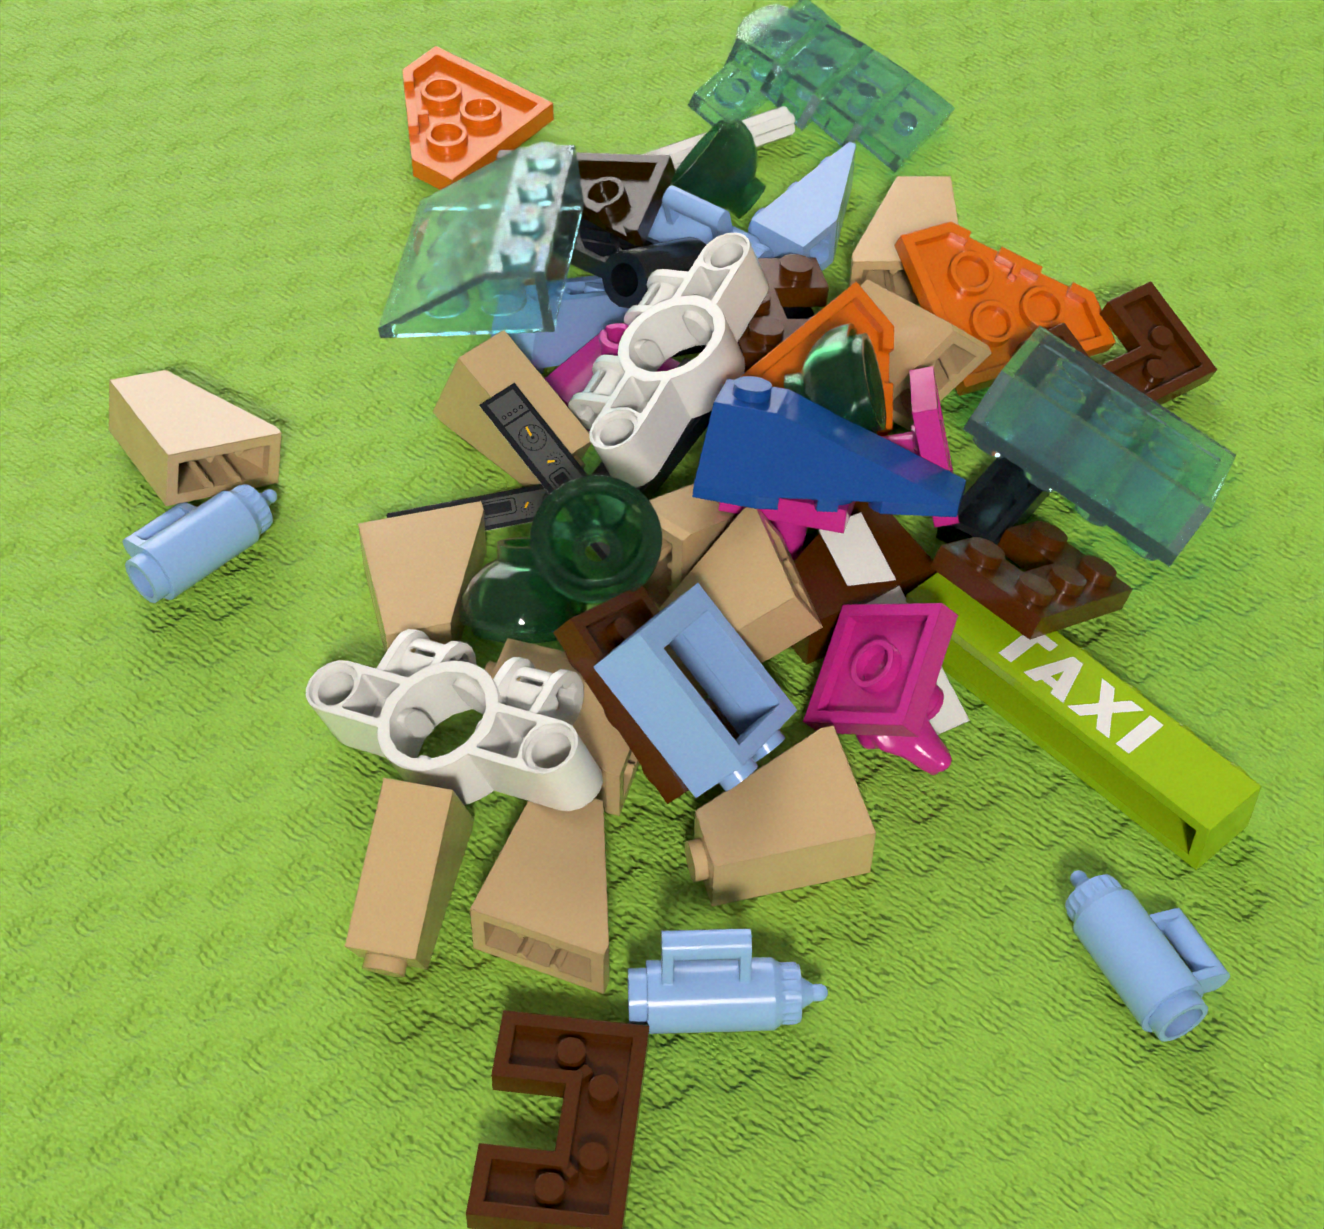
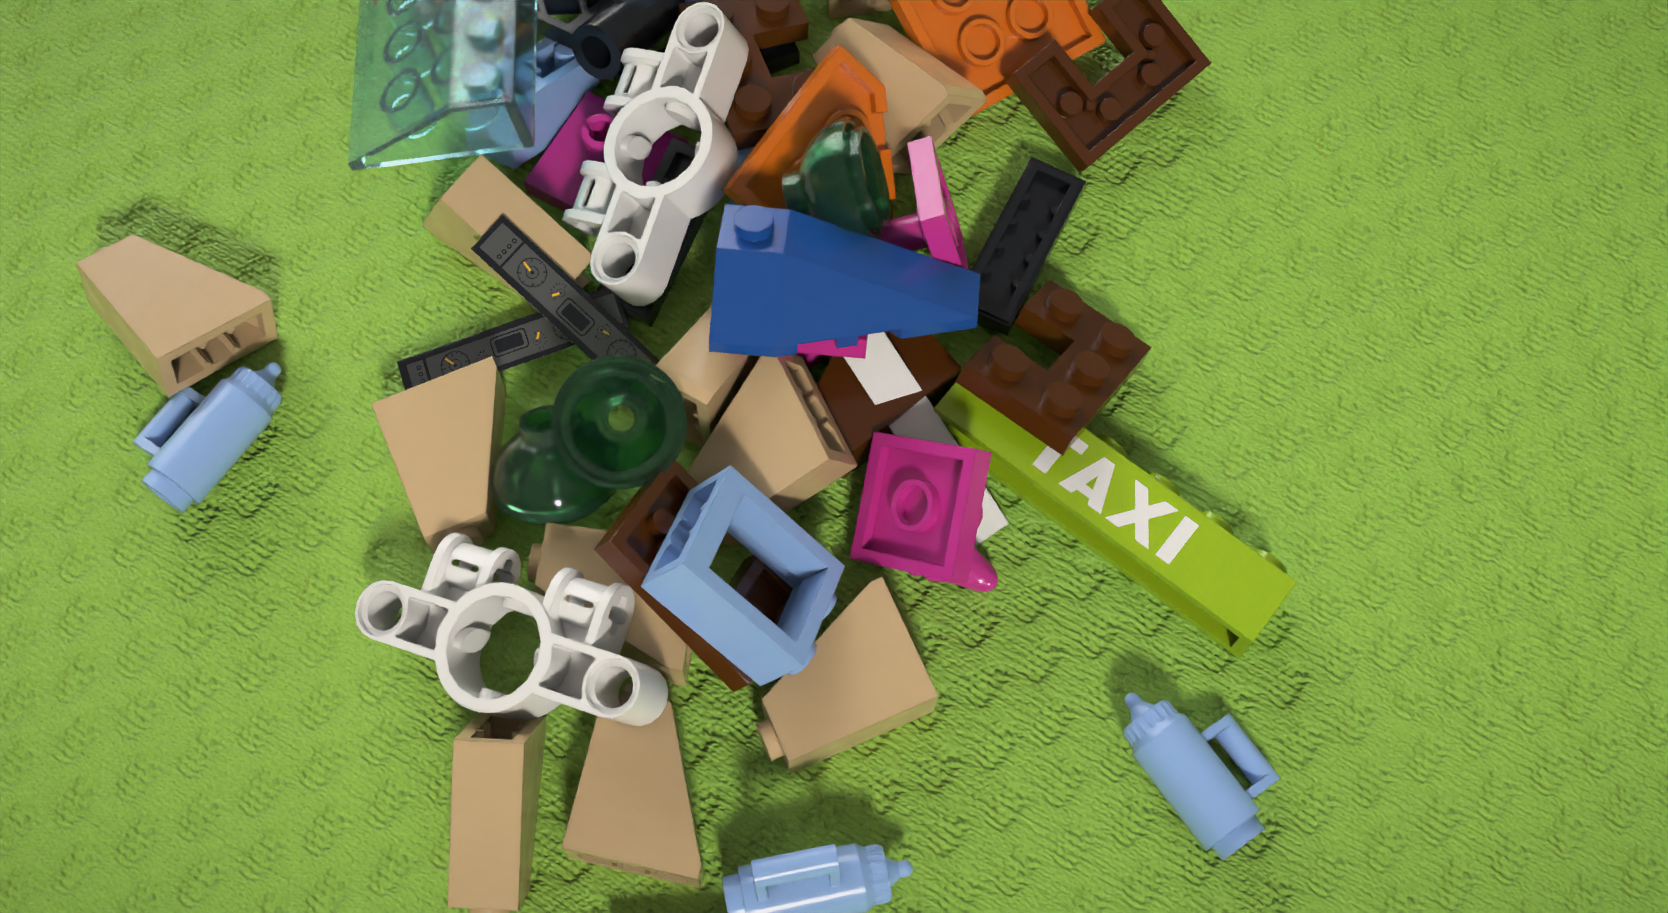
camera: 10 degrees left, 20 degrees up
clear light blue slope [963,325,1236,567] -> none

